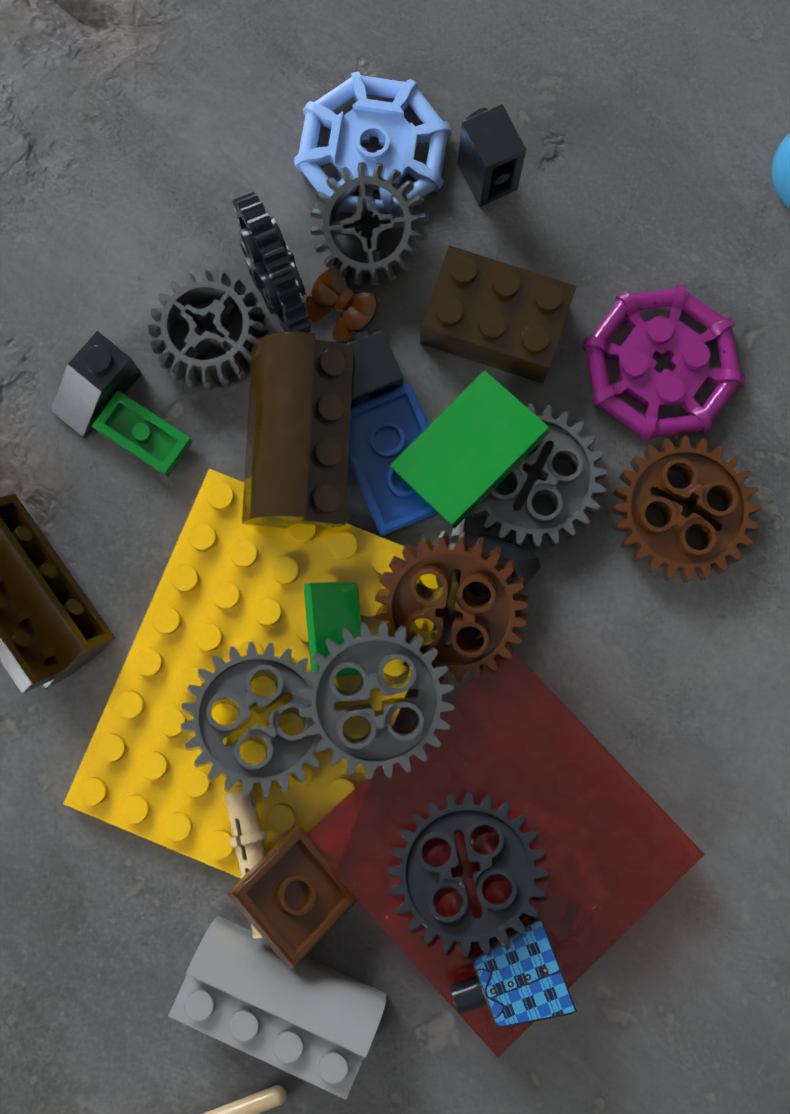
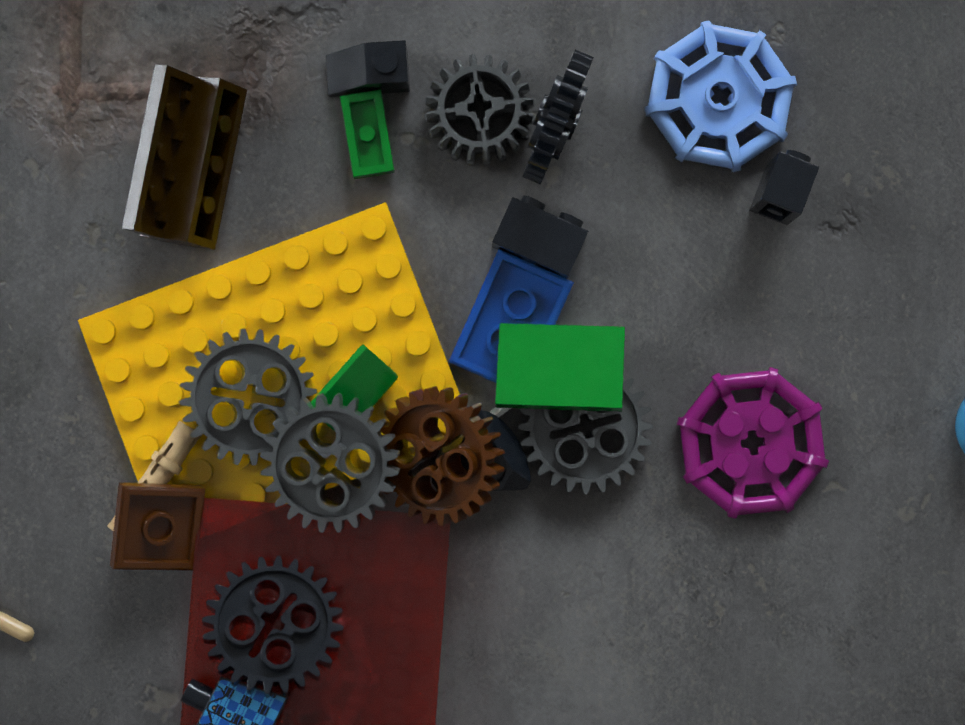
camera: 50 degrees right, 5 degrees up
light grey brick [168,915,387,1100] -> none
dark brown brick [242,332,354,528] -> none
reddish brown piece [306,268,379,342] -> none
dark grey gear [310,162,429,285] -> none
dark brown brick [420,245,577,384] -> none
reddish brown gear [611,436,761,583] -> none

